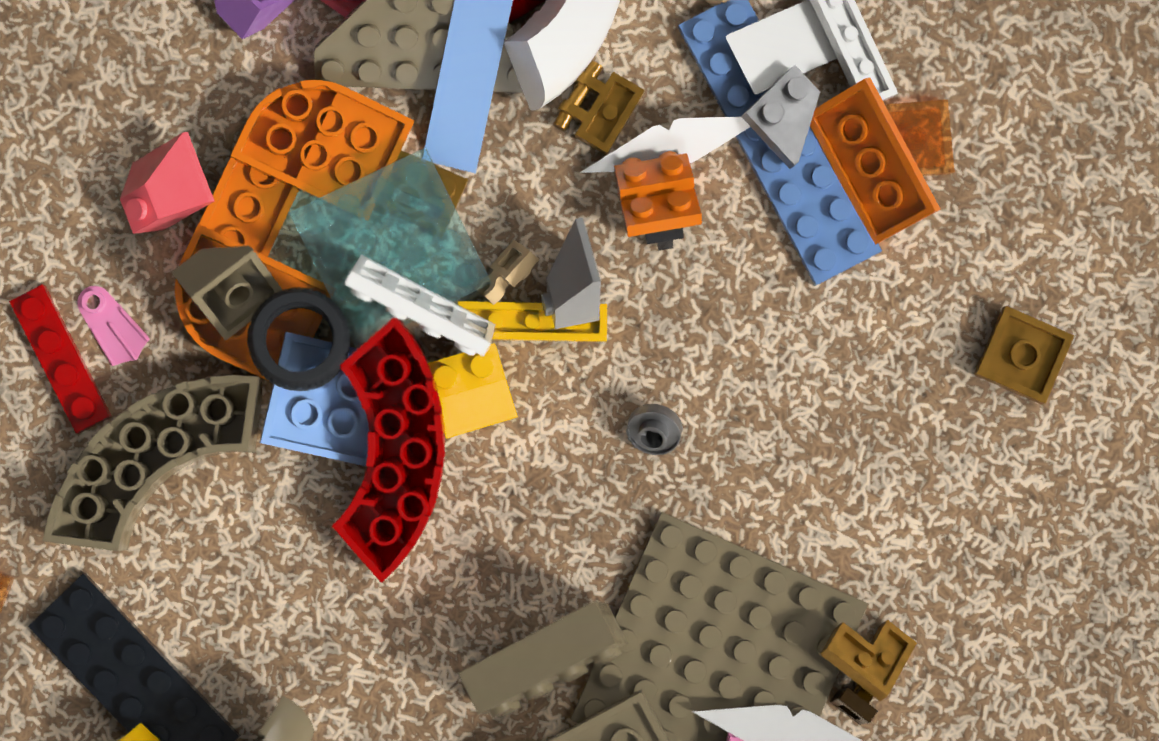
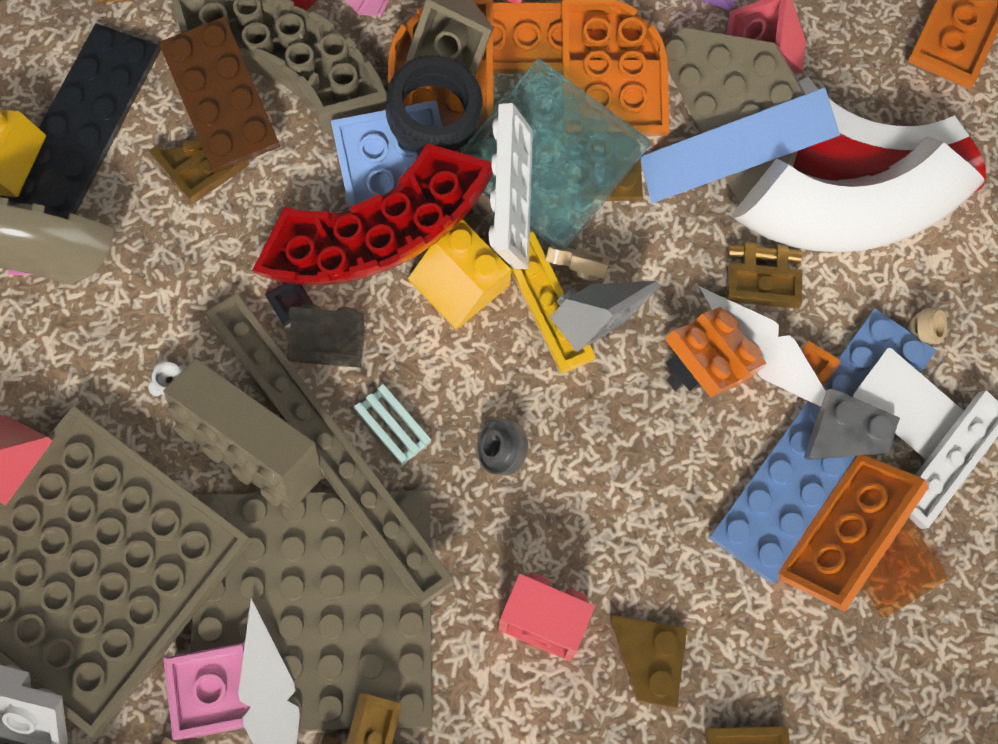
camera: 65 degrees right, 15 degrees down
none -> white plate [148,361,187,397]
none -> pearl gold wing [149,139,250,205]
none -> reddish brown plate [158,17,280,173]
none -> dark tan plate [206,293,454,607]
none -> black tile [265,283,316,327]
none -> clear smoke bracket [286,304,367,368]
none -> light aqua tile [354,384,431,465]
none -> coral brick [498,572,595,662]
none -> pearl gold wing [610,615,687,709]
none -> orange plate [801,341,840,386]

